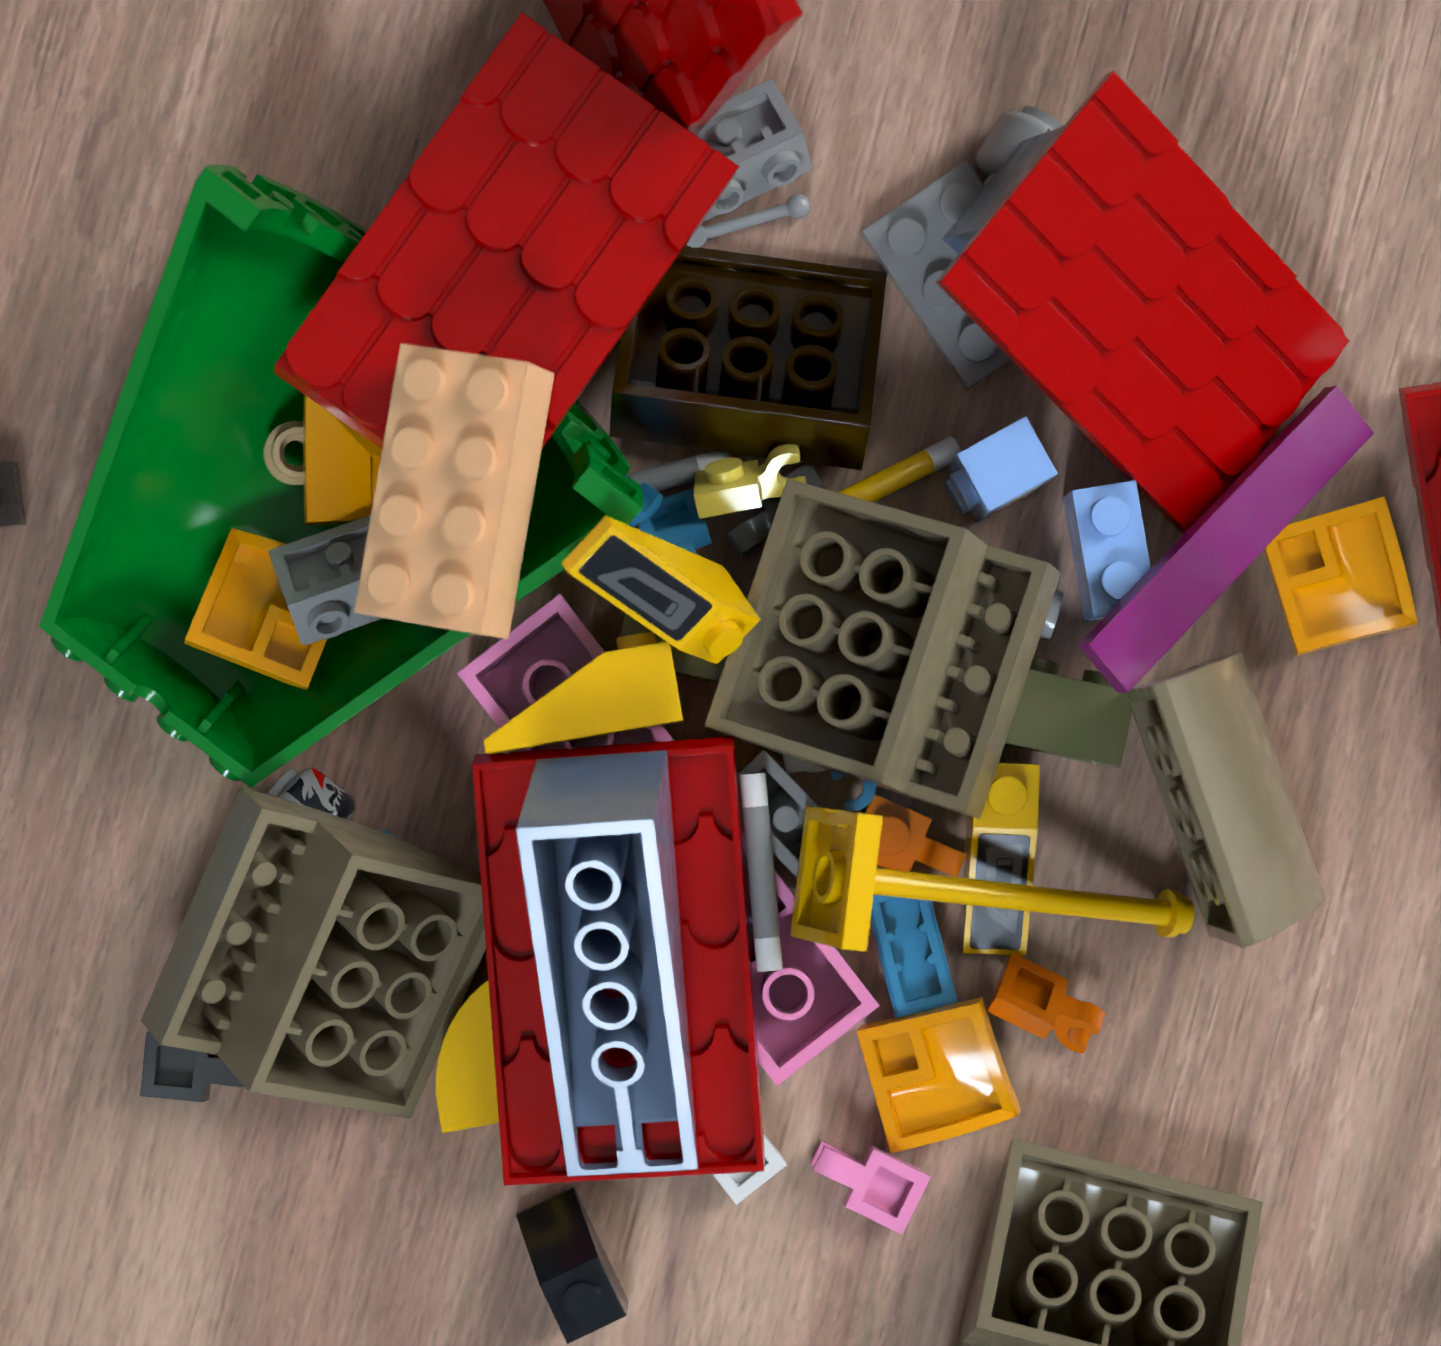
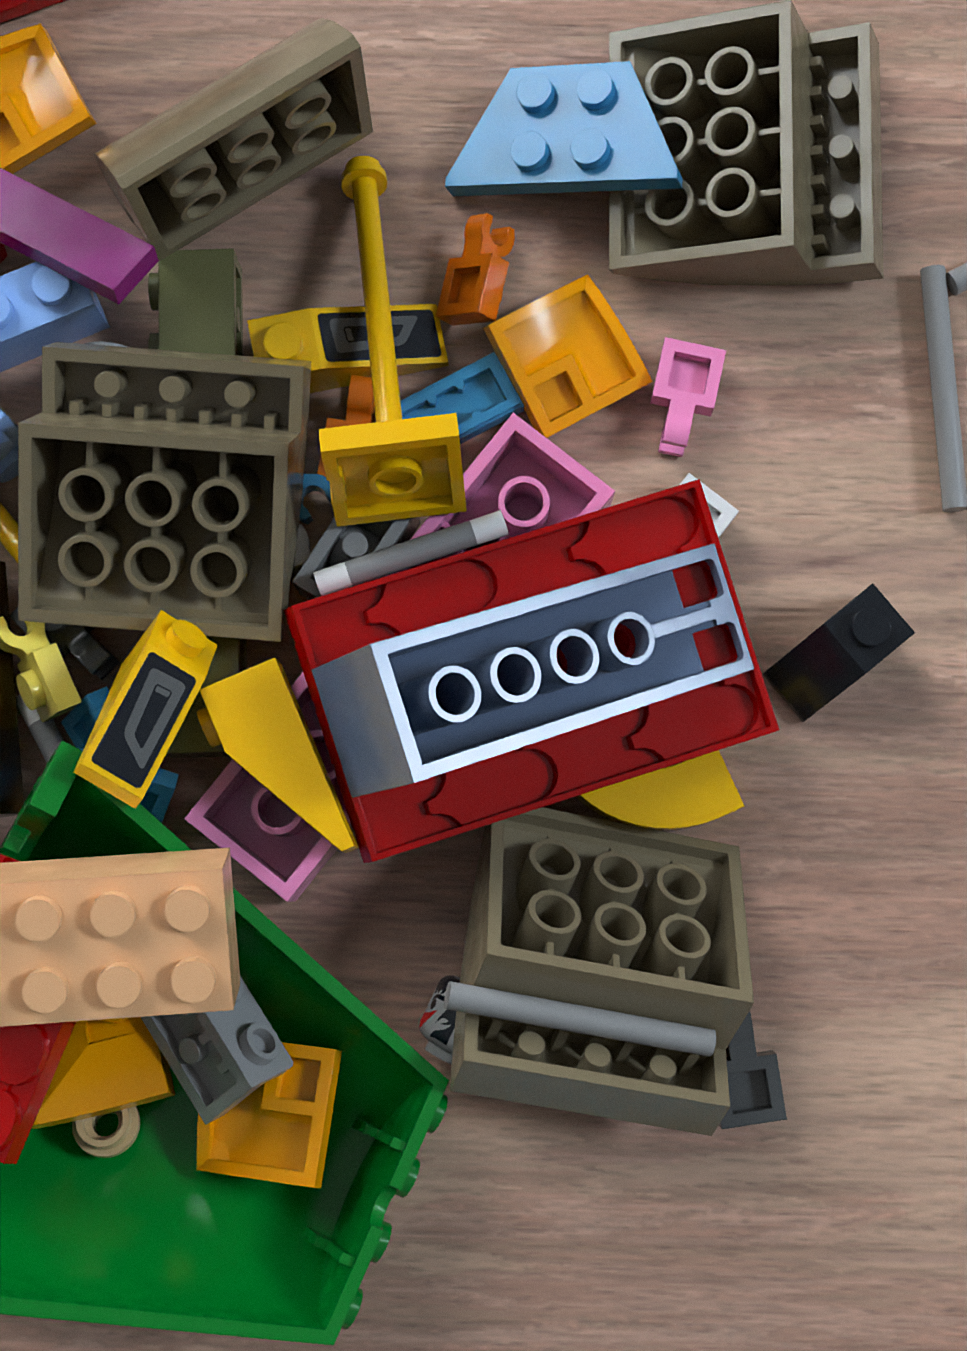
camera: 100 degrees left, 5 degrees down
none -> light grey bar [444,981,716,1057]
none -> wing [445,61,683,196]

